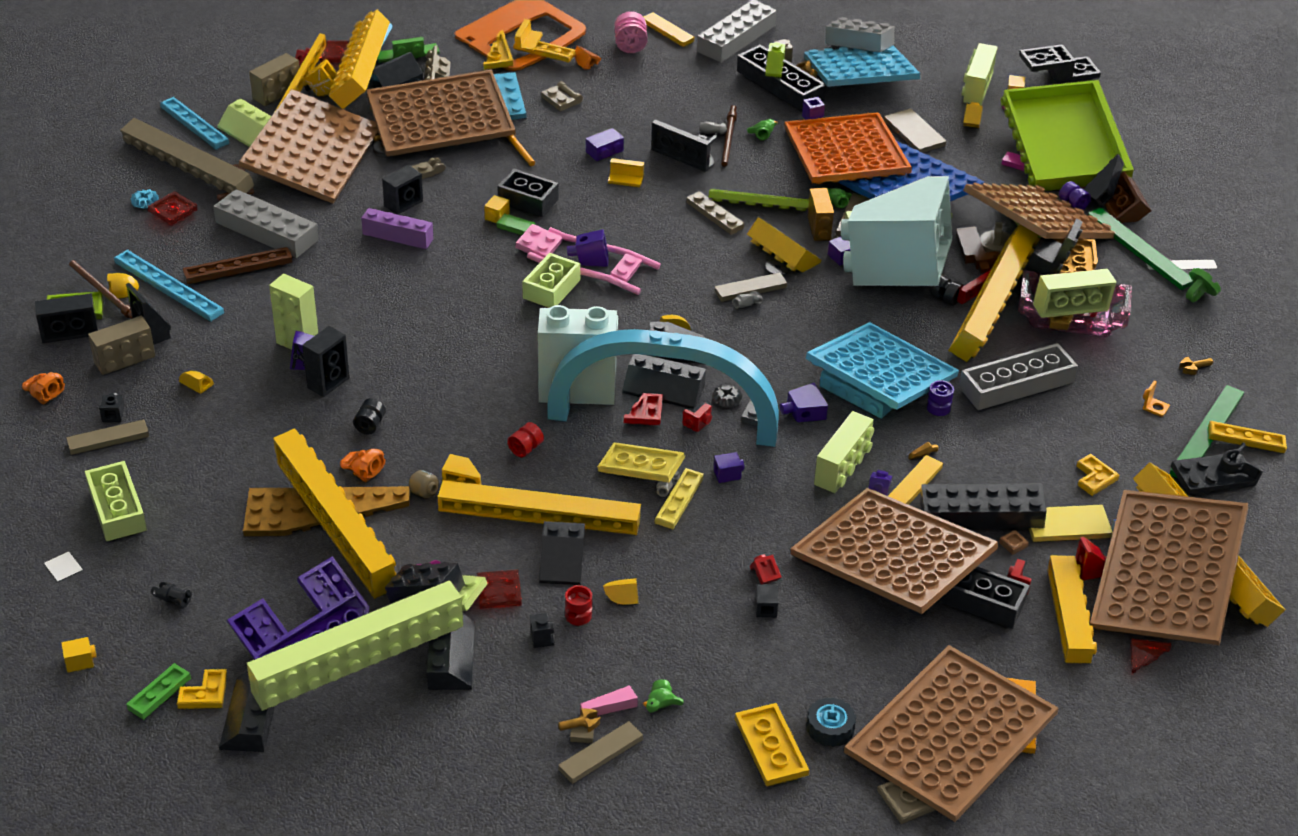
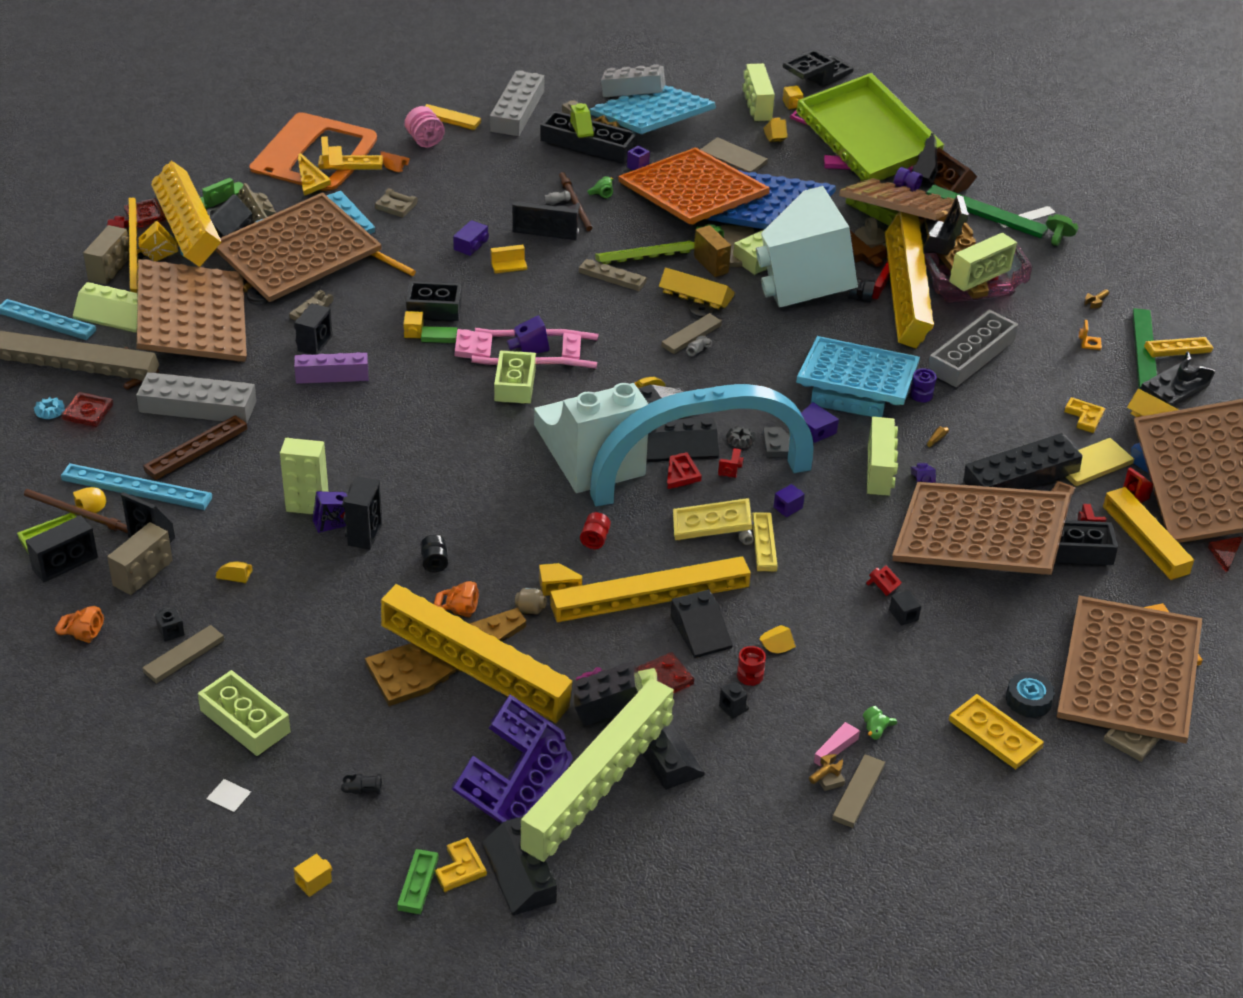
camera: 25 degrees left, 0 degrees up
dark purple brick [827,237,850,266] -> none
yellow tile [888,455,943,505] -> none

